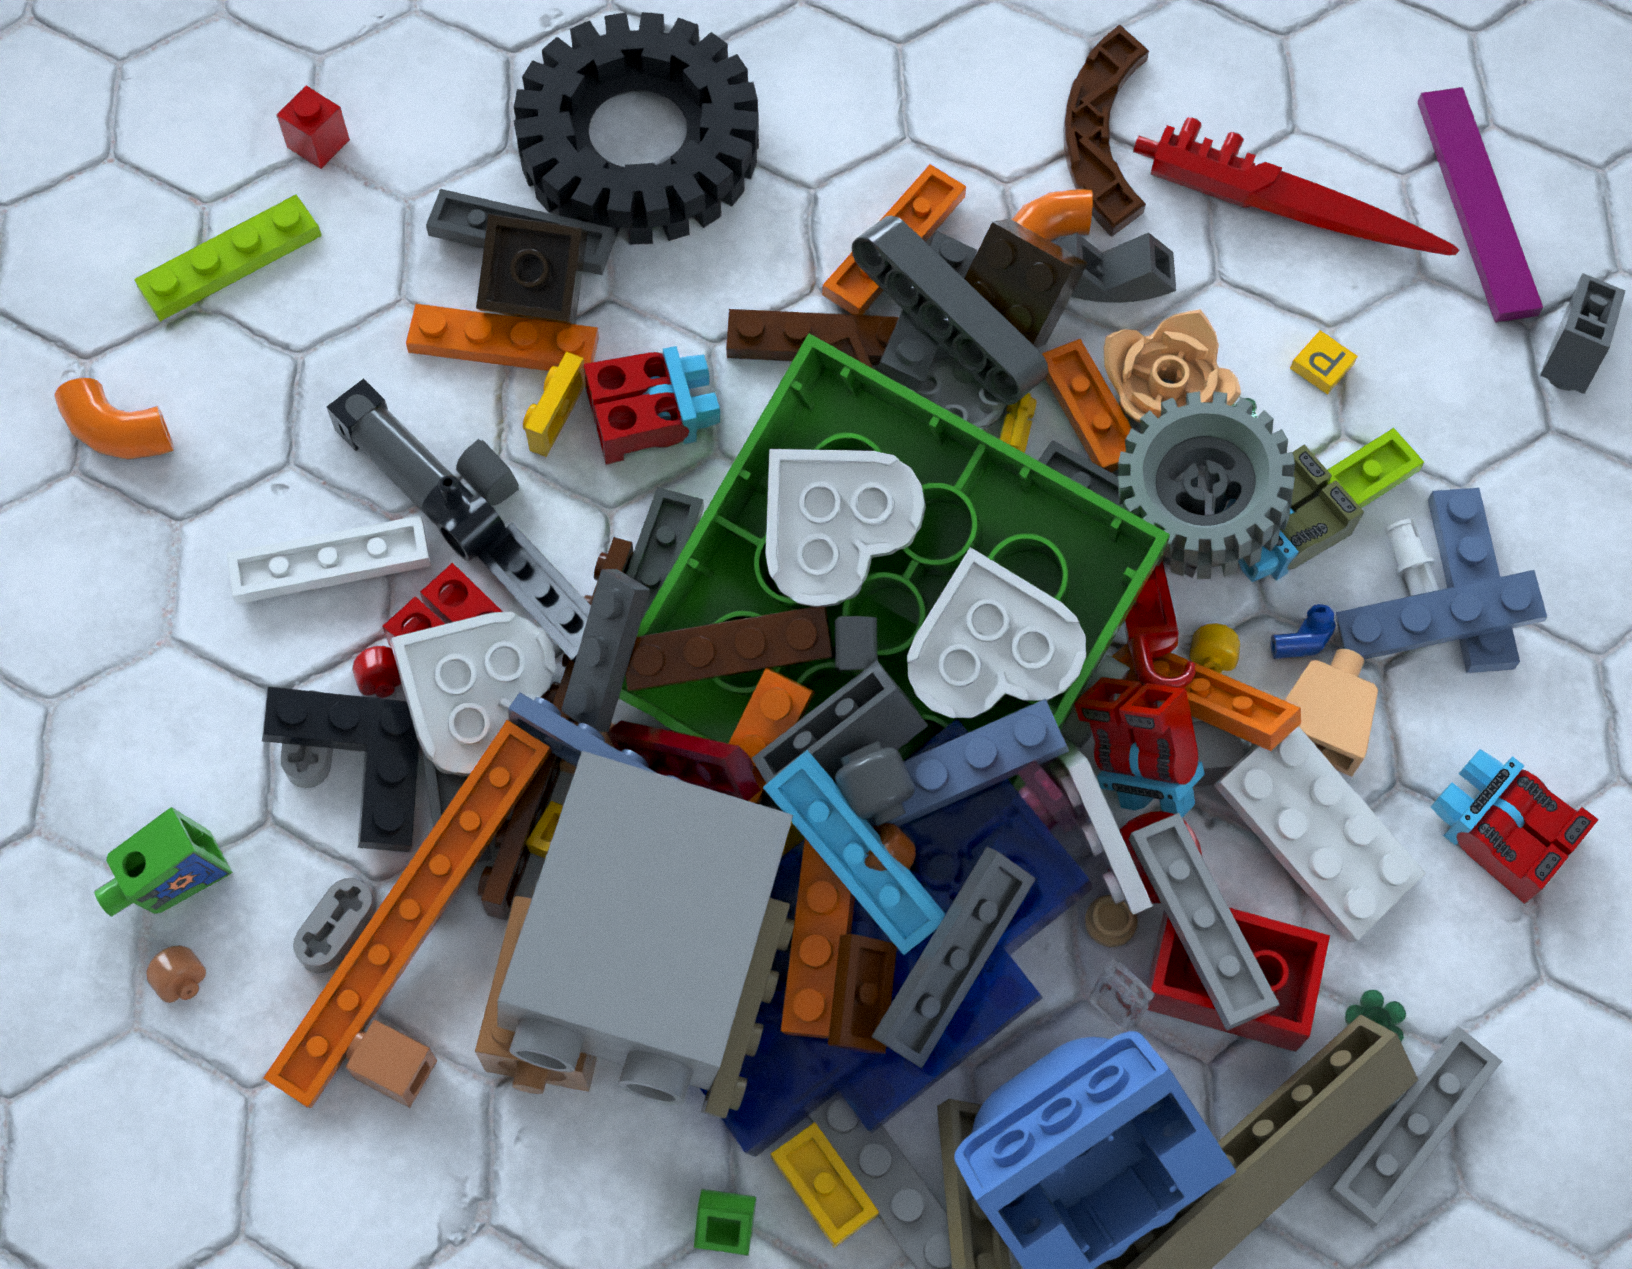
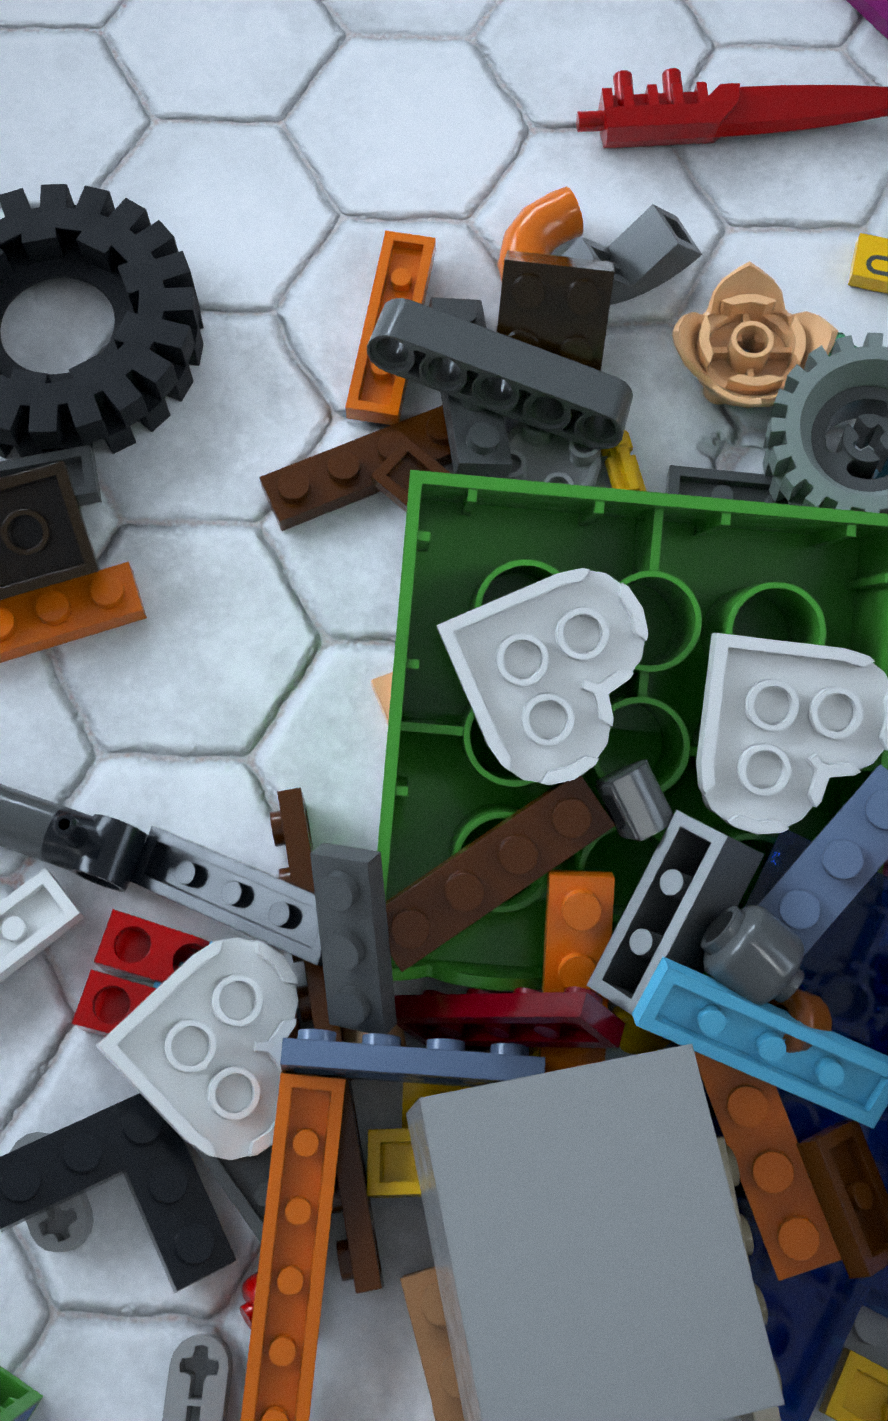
camera: 25 degrees left, 5 degrees up
red piece [352,646,402,698] -> none
dark grey brick [456,439,519,506] -> none
yellow plate [522,352,585,457] -> none
red hips [583,346,720,465] -> none
dark grey plate [626,487,704,621] -> none
orange plate [1041,339,1132,472] -> none
reddish brown tile [1063,24,1149,237] -> none

